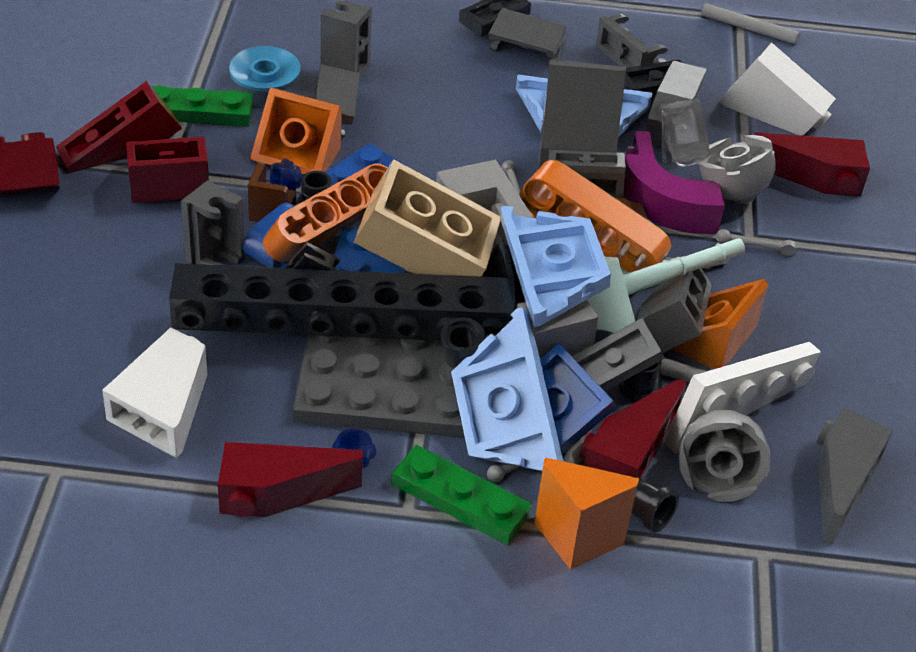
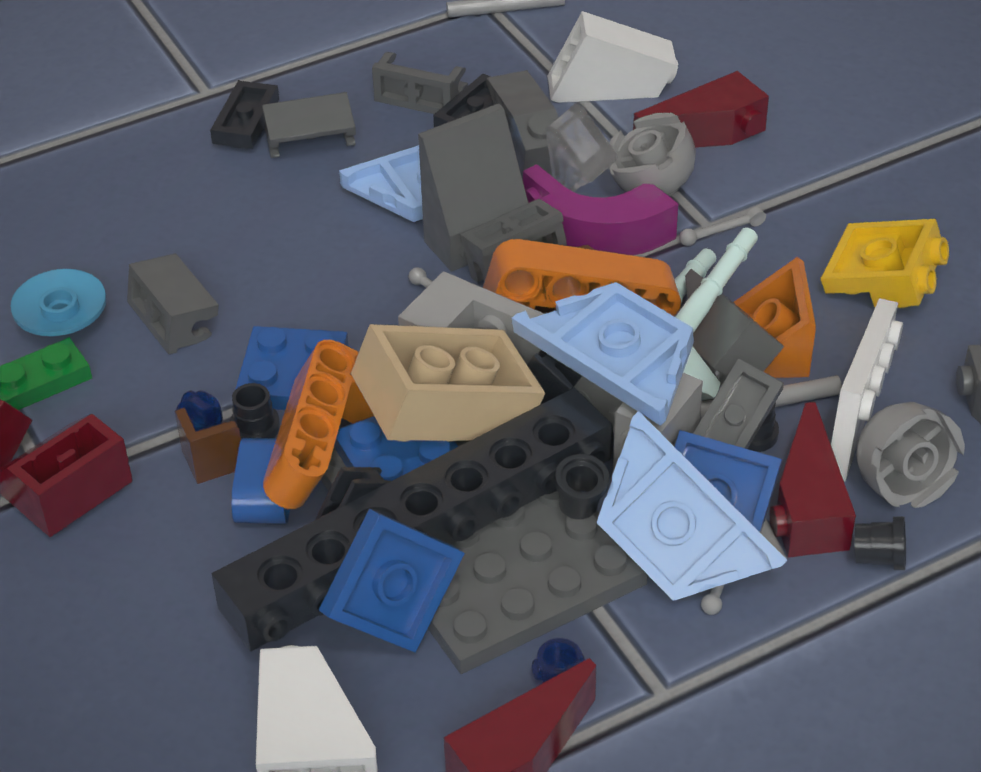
camera: 30 degrees left, 0 degrees up
dark grey hinge [181,180,245,265] -> none
orange slope [250,87,342,175] -> none
dark grey hinge [320,1,372,78] -> none
green plate [391,444,532,546] -> none
orange slope [534,457,639,570] -> none
none -> blue plate [319,508,465,653]
none -> yellow plate [821,219,949,308]

